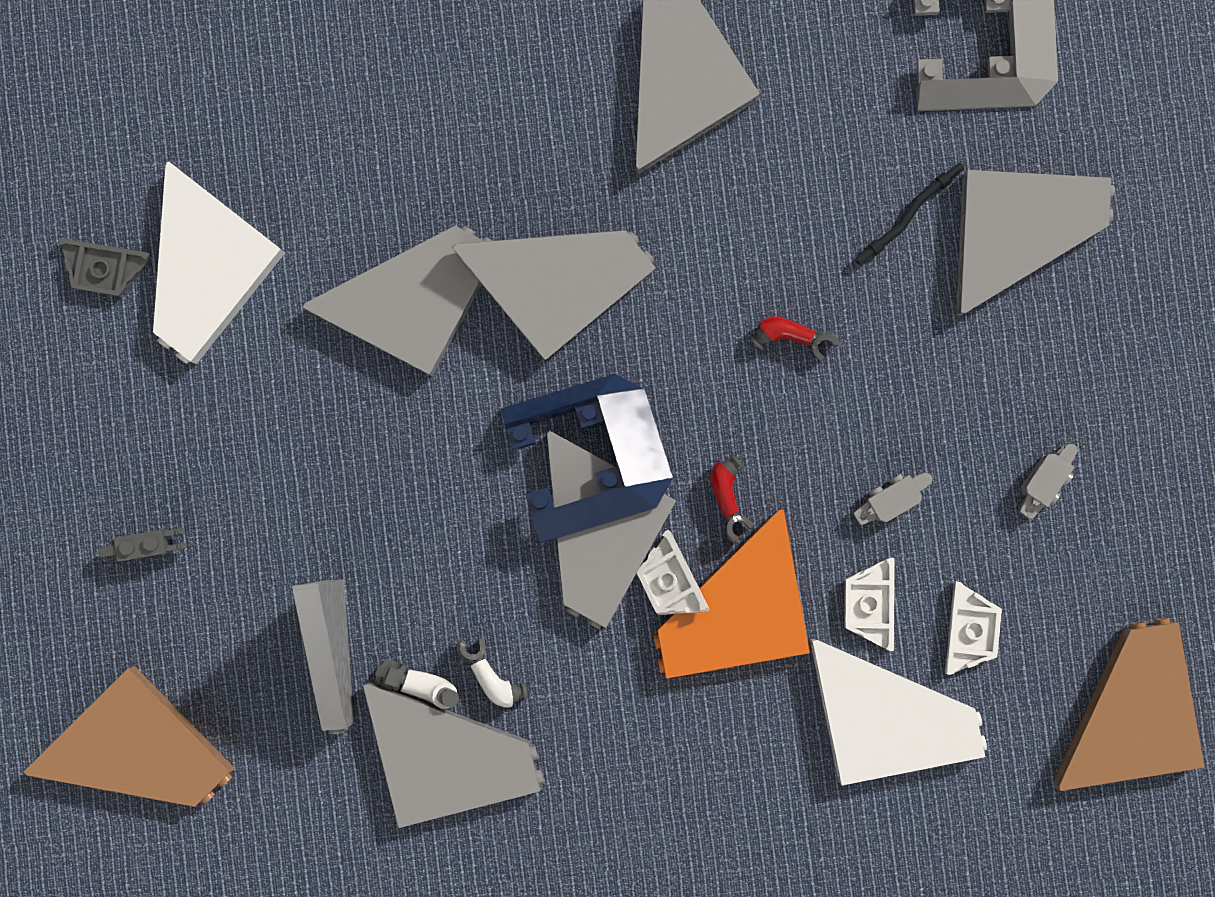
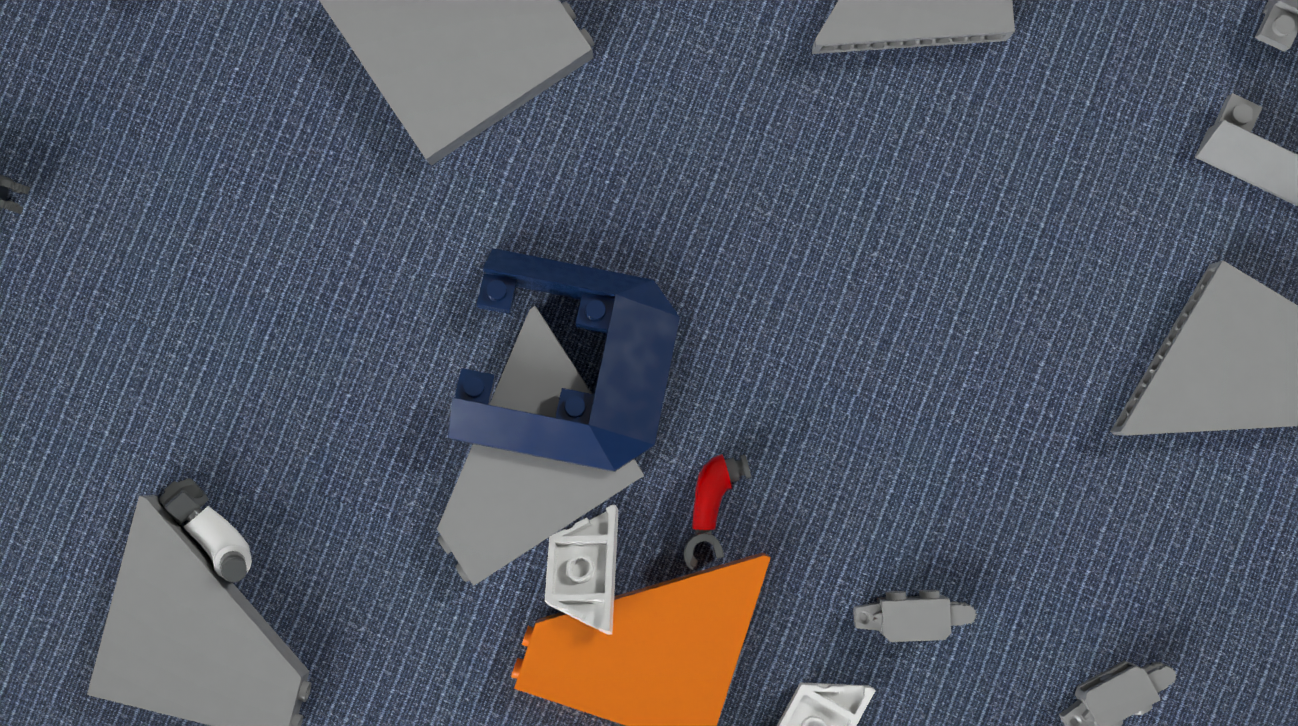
camera: 25 degrees right, 0 degrees up
light grey slope [292,579,354,734] -> none
light grey slope [452,230,656,360] -> none
white piece [456,638,527,707] -> none
red piece [750,316,841,361] -> none
black bar [855,163,965,266] -> none

